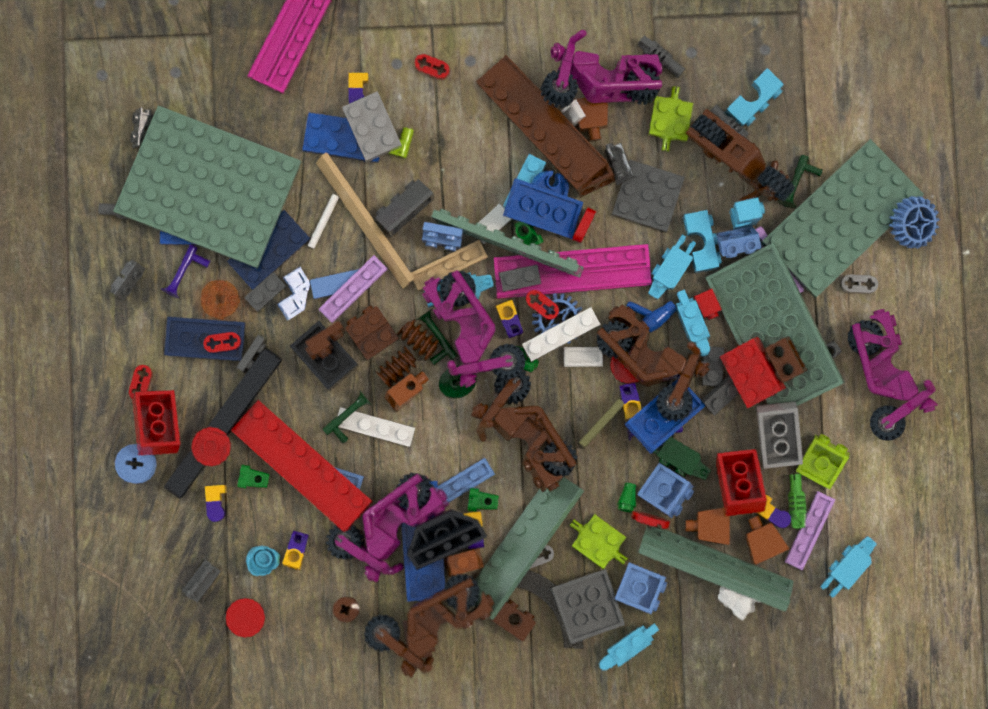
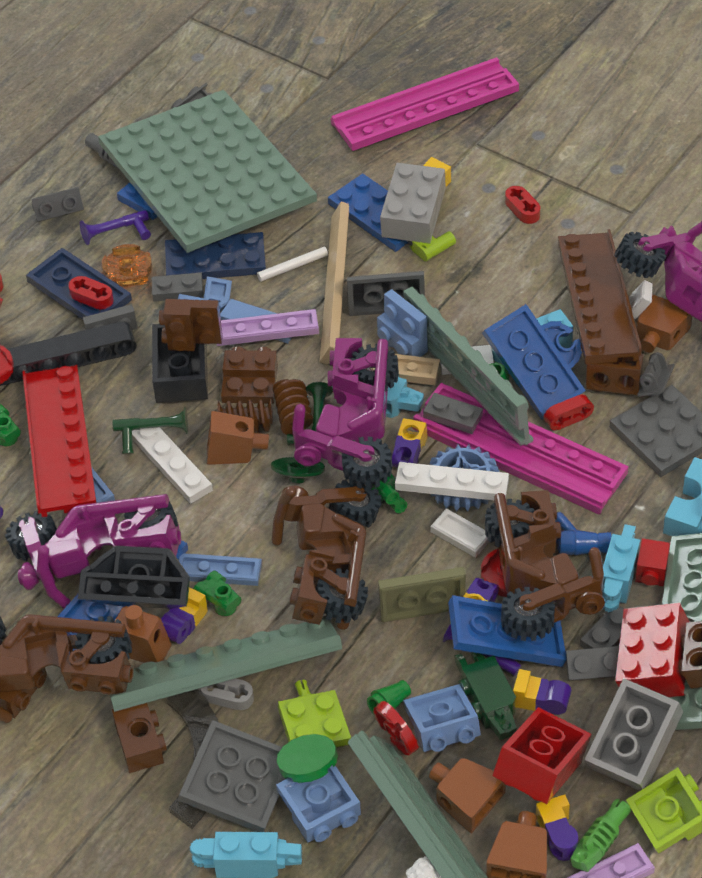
camera: 40 degrees right, 35 degrees down
red beam [526,290,559,320] -> none
medium azure hinge [648,234,696,300] -> none
none -> green tile [276,734,338,783]
none -> leg [513,669,572,715]

